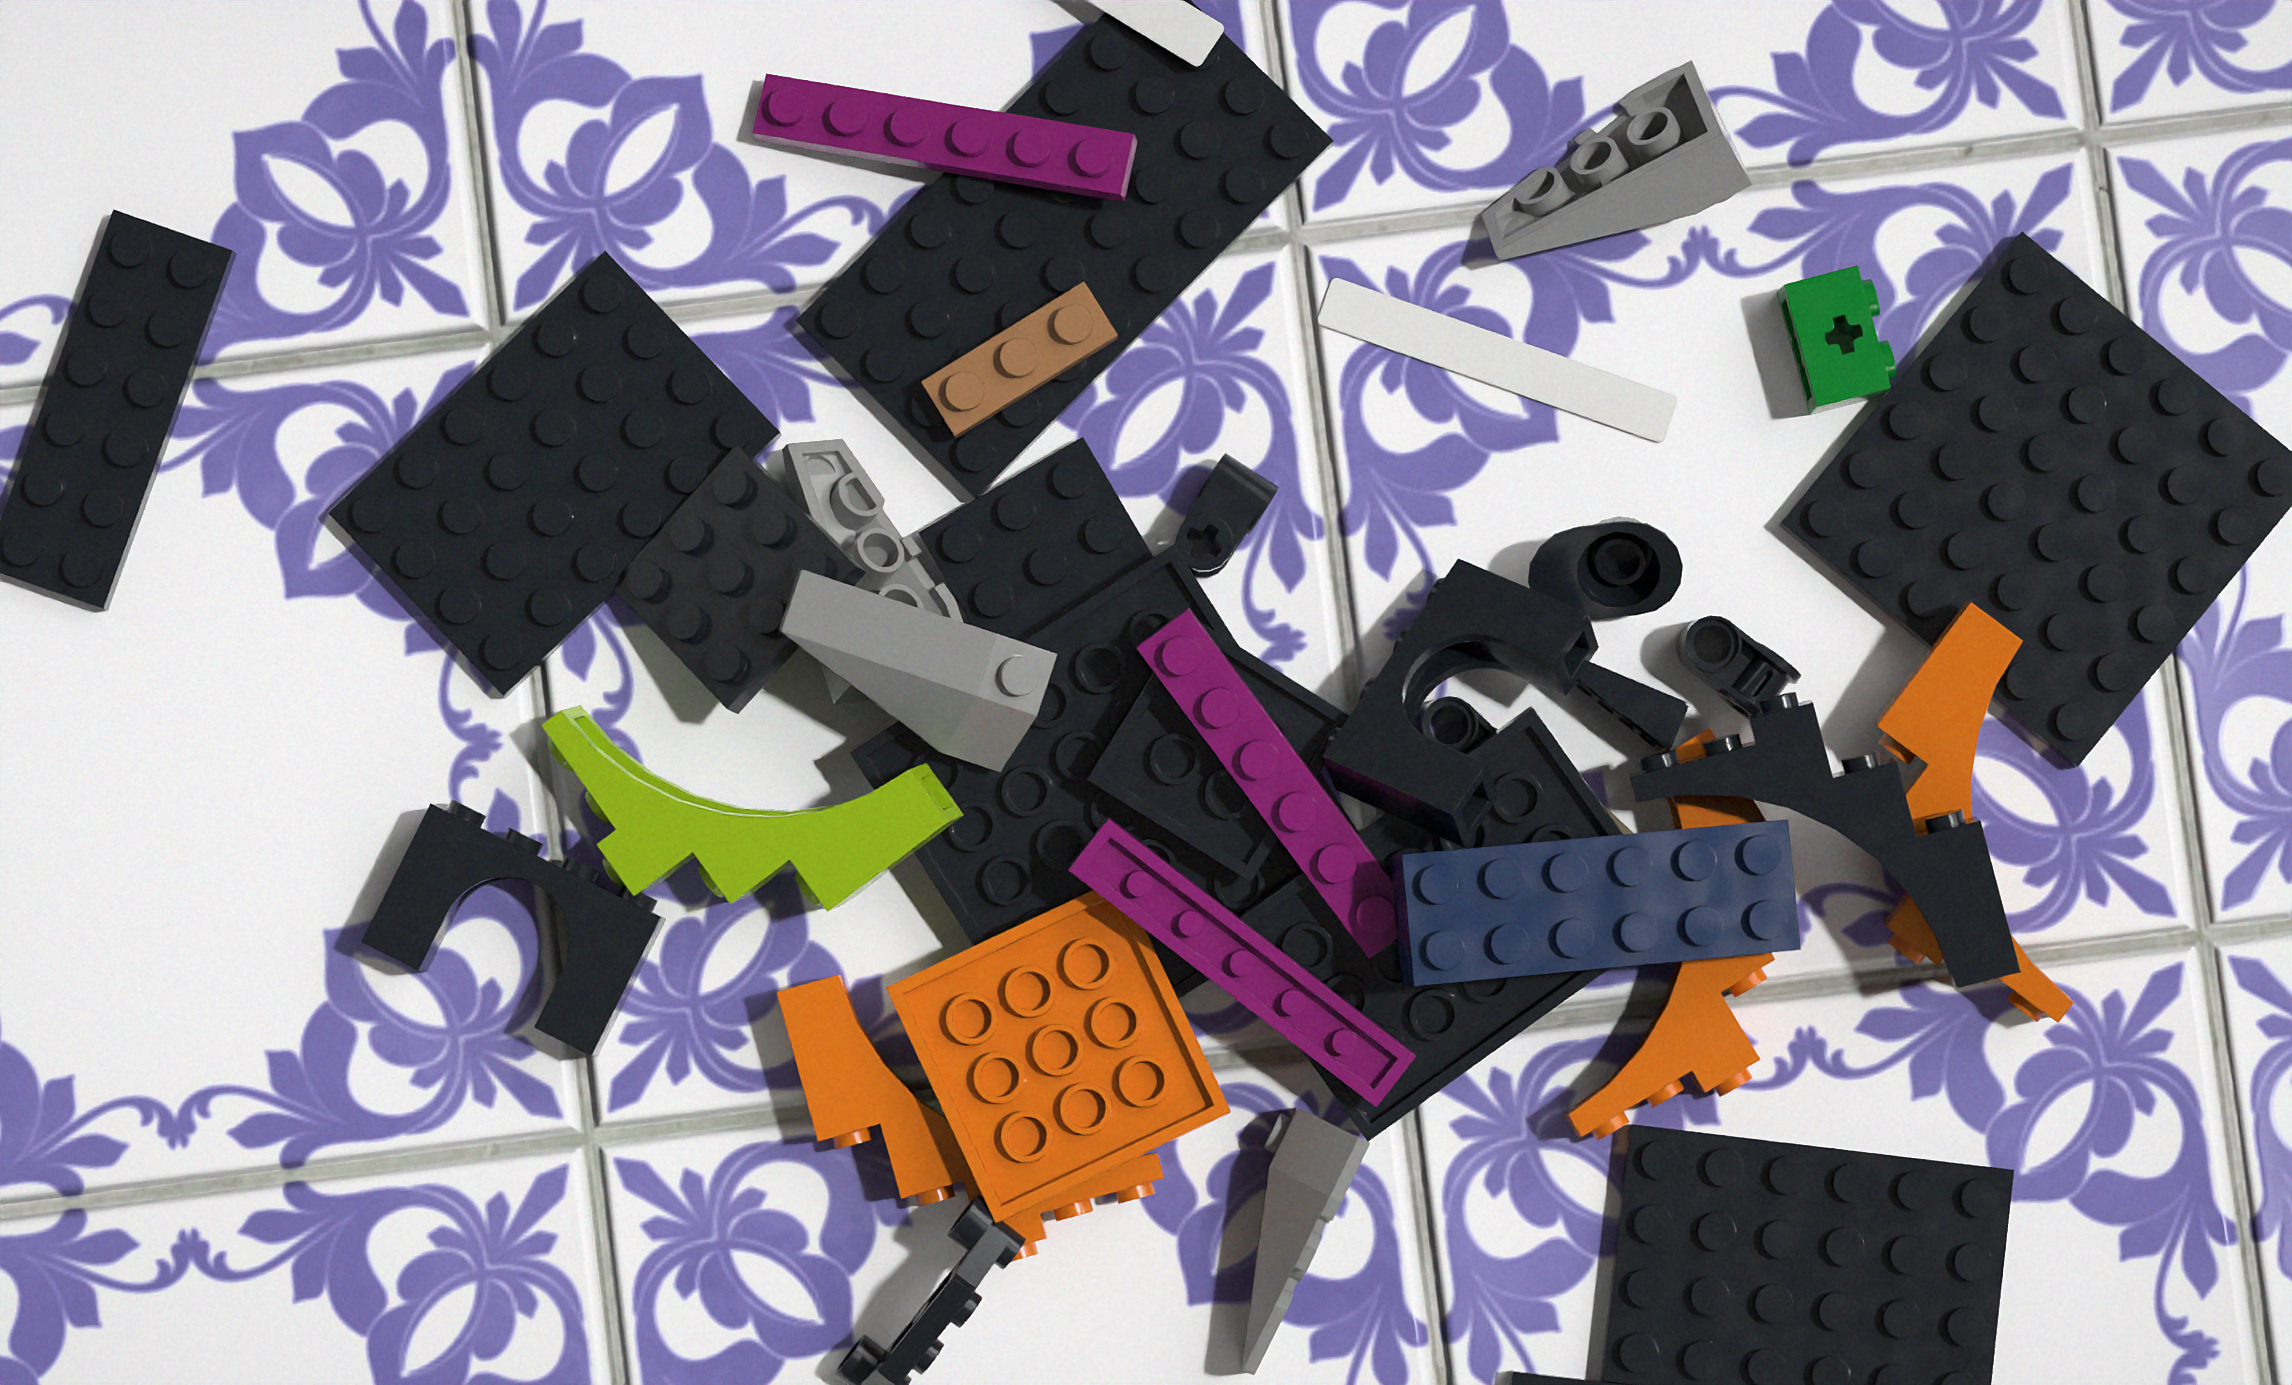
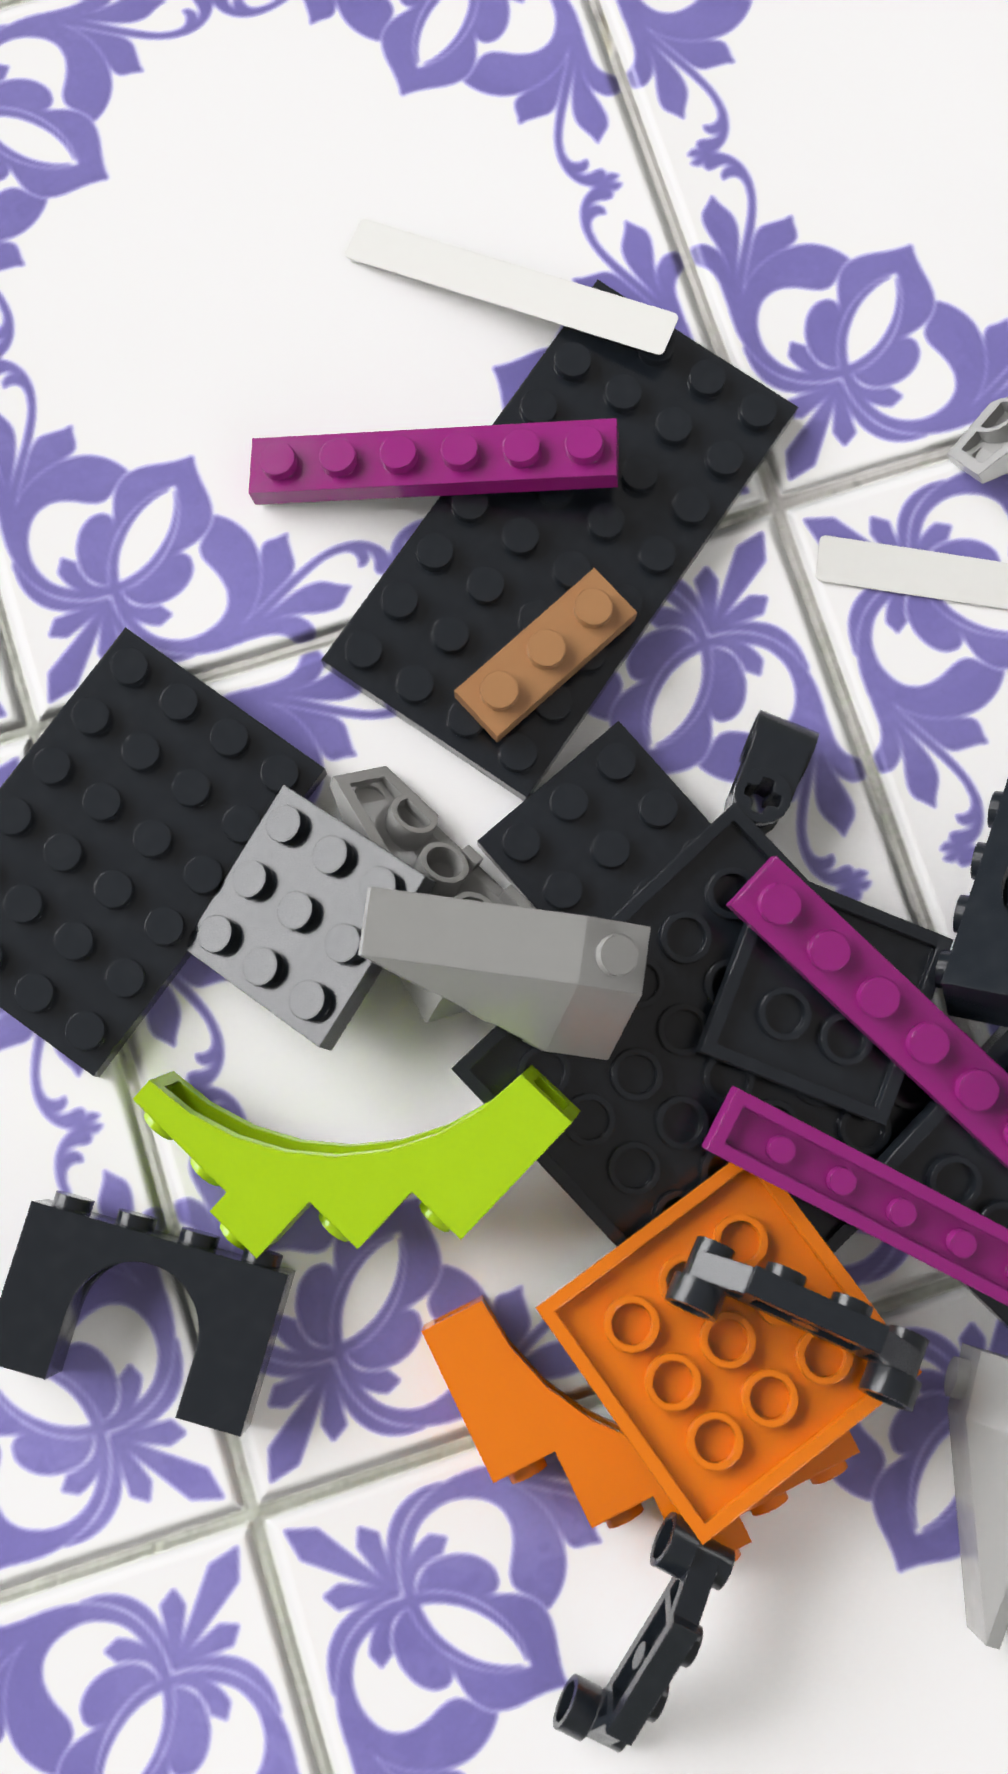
camera: 15 degrees left, 5 degrees down
none -> black plate [664,1236,929,1412]

